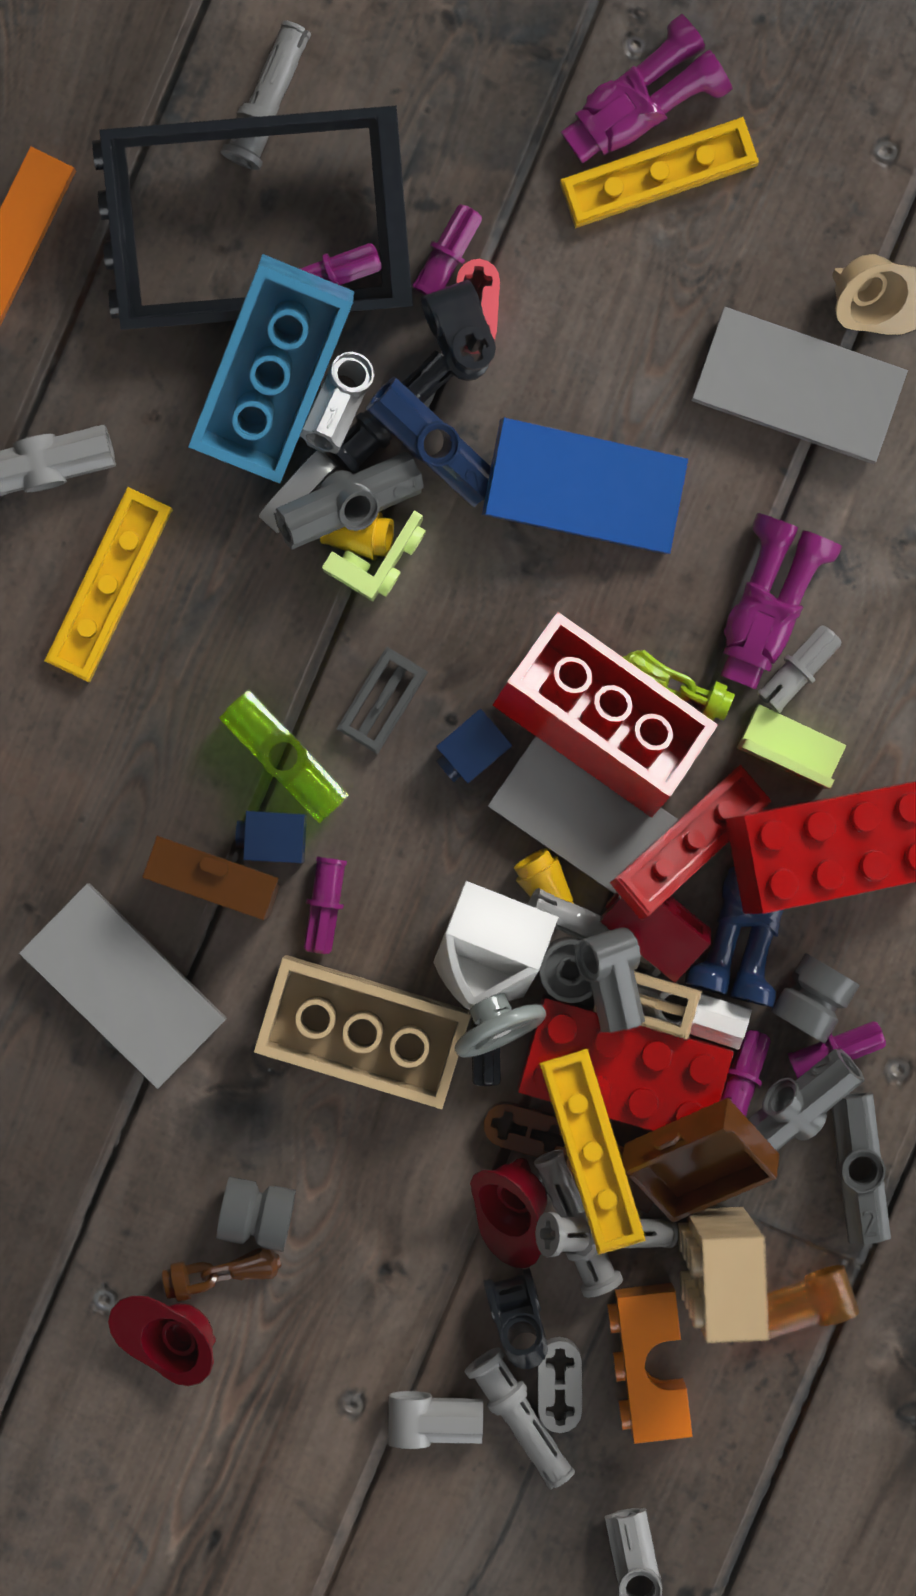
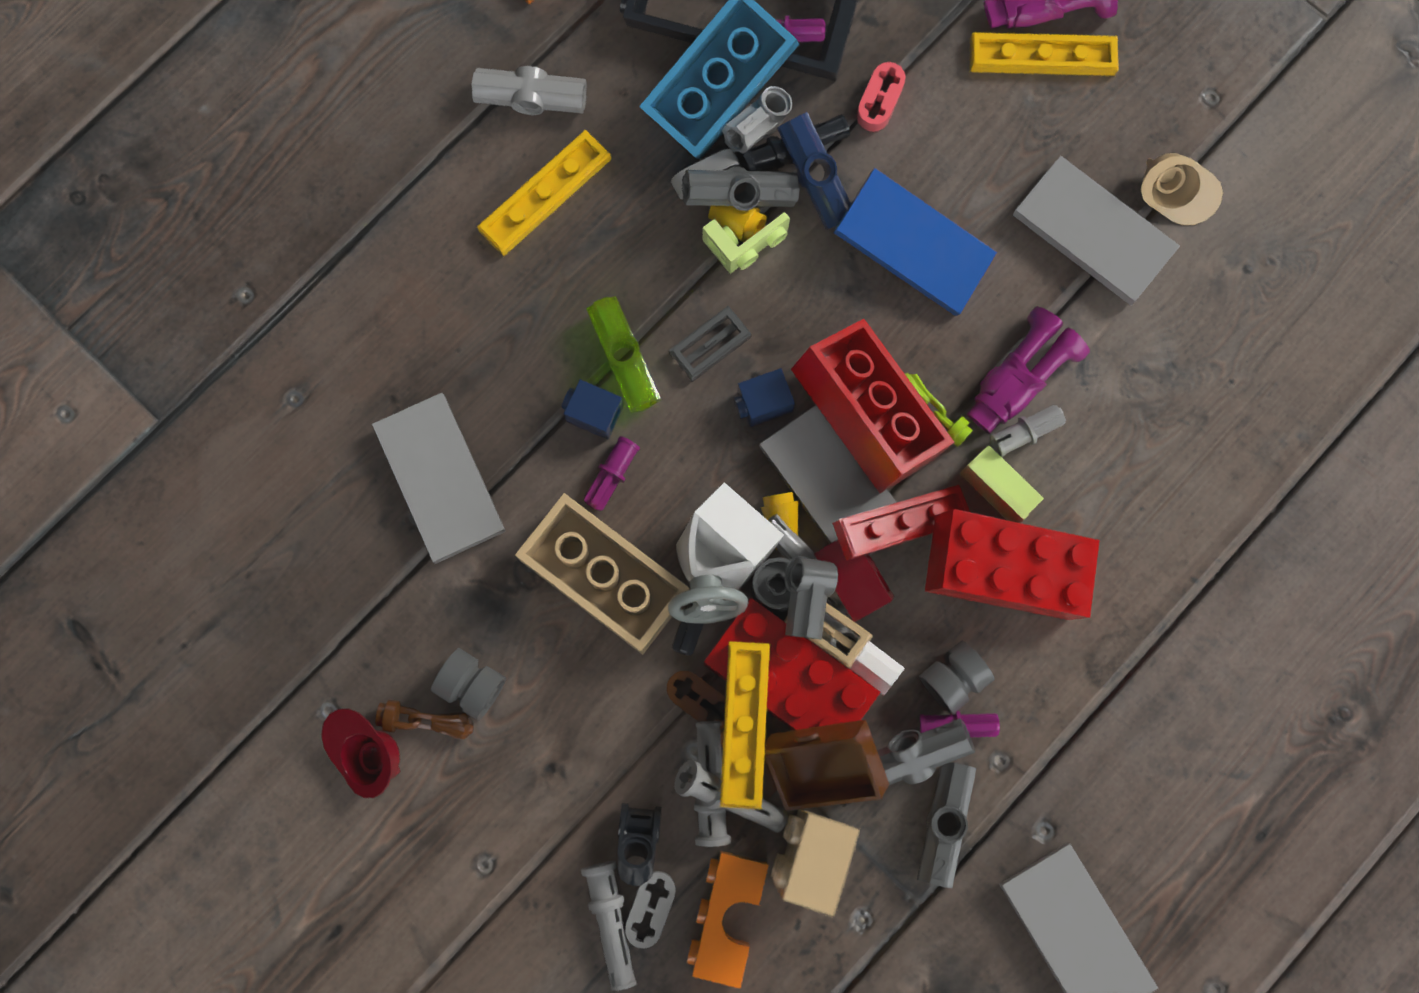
camera: 20 degrees right, 10 degrees down
reddish brown container [142,836,281,920] -> none
light grey piece [388,1391,483,1449] -> none
magenta axle [412,204,482,295] -> none
black piece [421,279,496,381] -> none
dark red piece [470,1158,548,1268] -> none
dark blue piece [684,866,784,1008] -> none
magenta axle [720,1030,771,1117] -> none
clear orange piece [767,1265,860,1339] -> none

